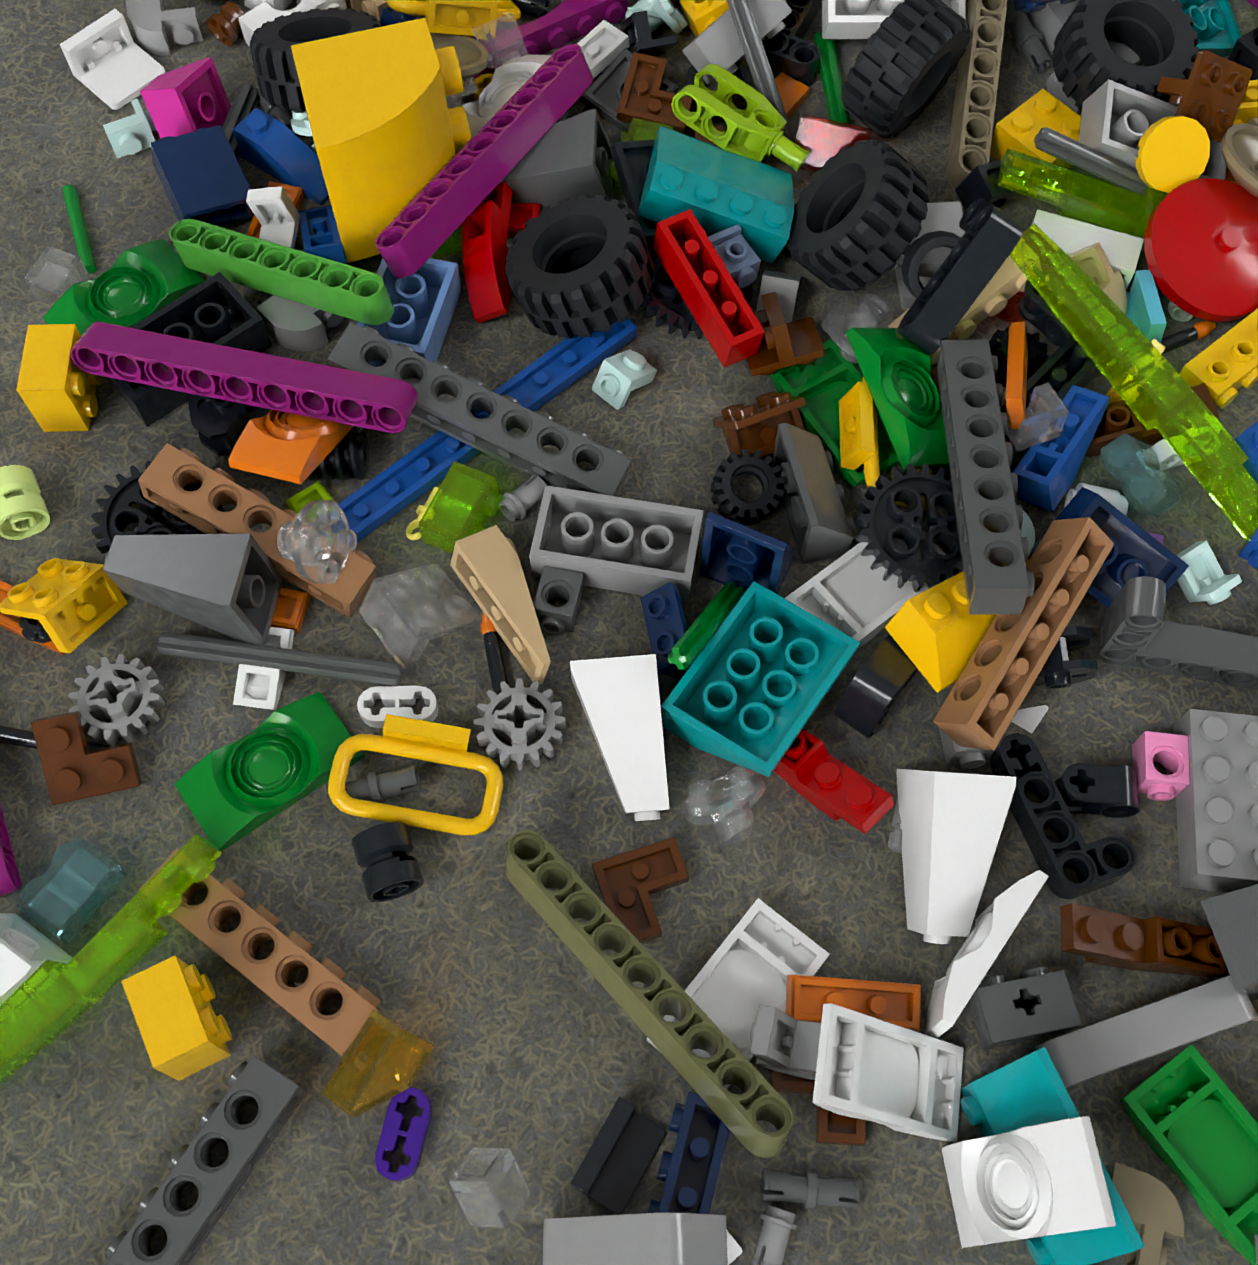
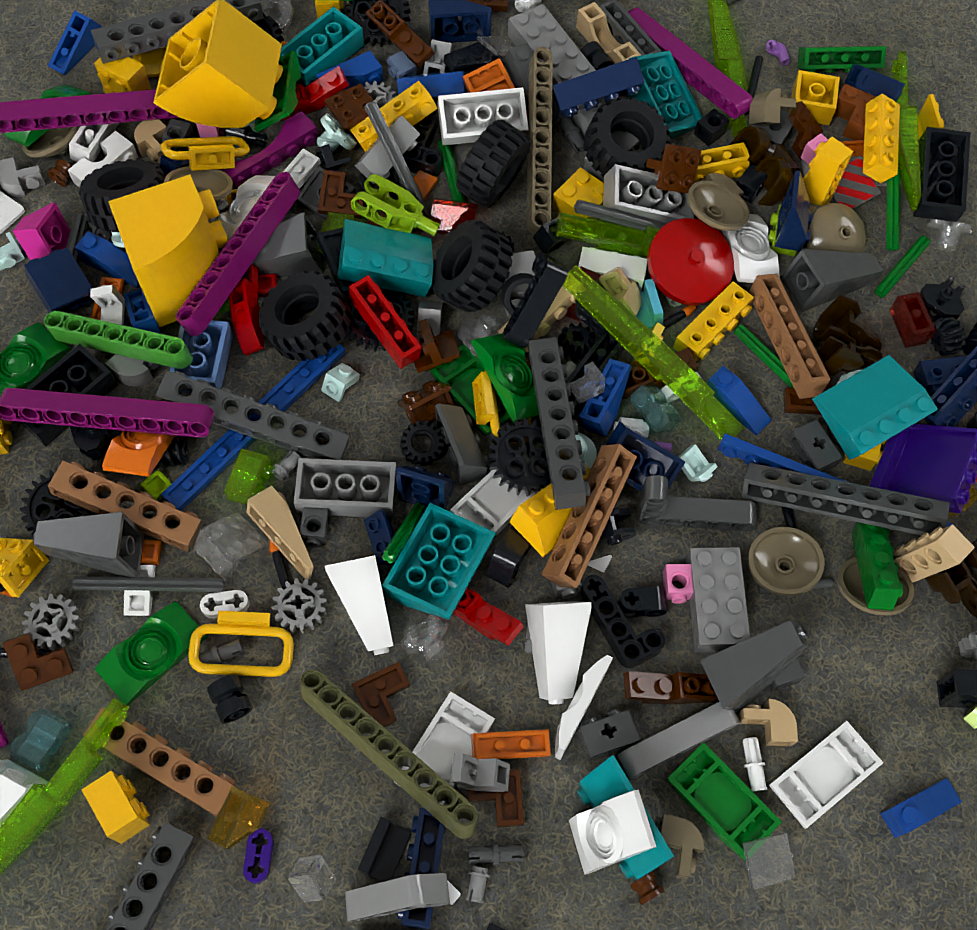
camera: 10 degrees left, 0 degrees up
clear plate [276,500,357,584] -> none
light yellow hand [406,487,443,541] -> none
clear panel [472,13,528,69] -> none
sand blue brick [708,224,761,288] -> none
white slope [812,1003,964,1142] -> none
orange tile [1006,321,1028,429] -> none
yellow tile [1135,116,1210,193] -> none

